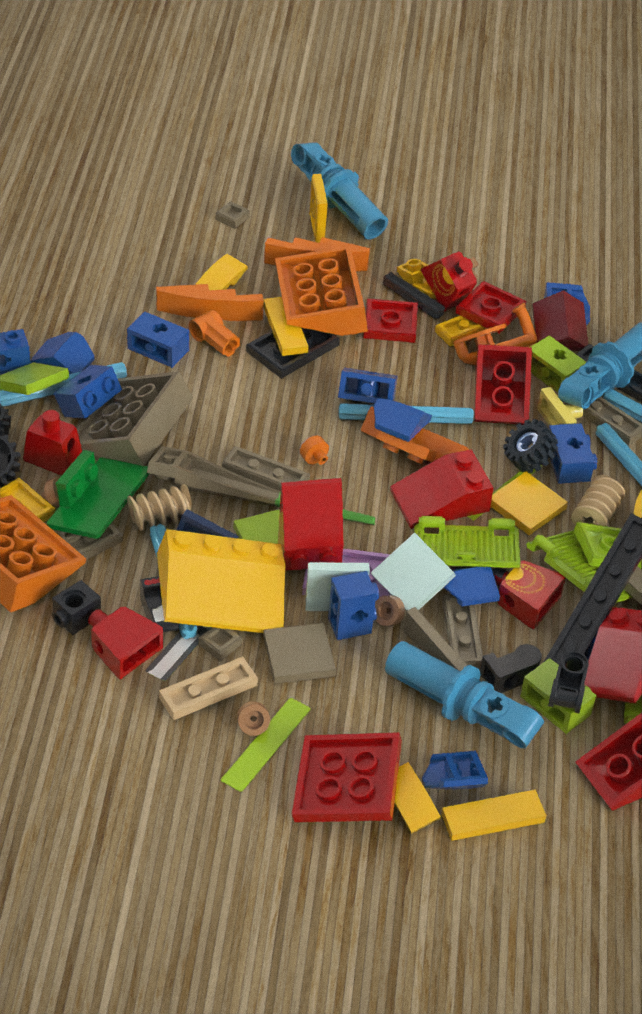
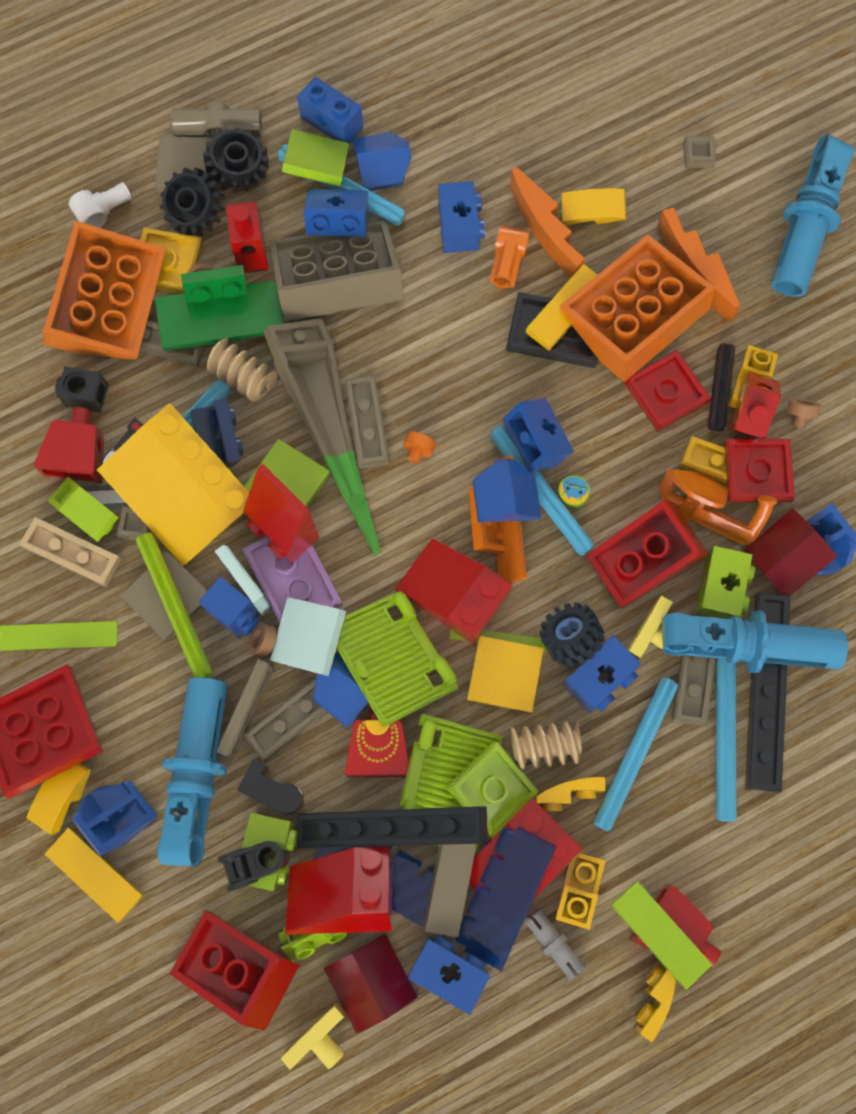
camera: 60 degrees right, 30 degrees up
medium nougat tile [237,701,270,736] -> none
yellow tile [309,174,328,243] -> none
none -> lime slope [47,477,119,542]
none -> lime axle [136,532,213,678]
none -> tile [557,475,590,509]

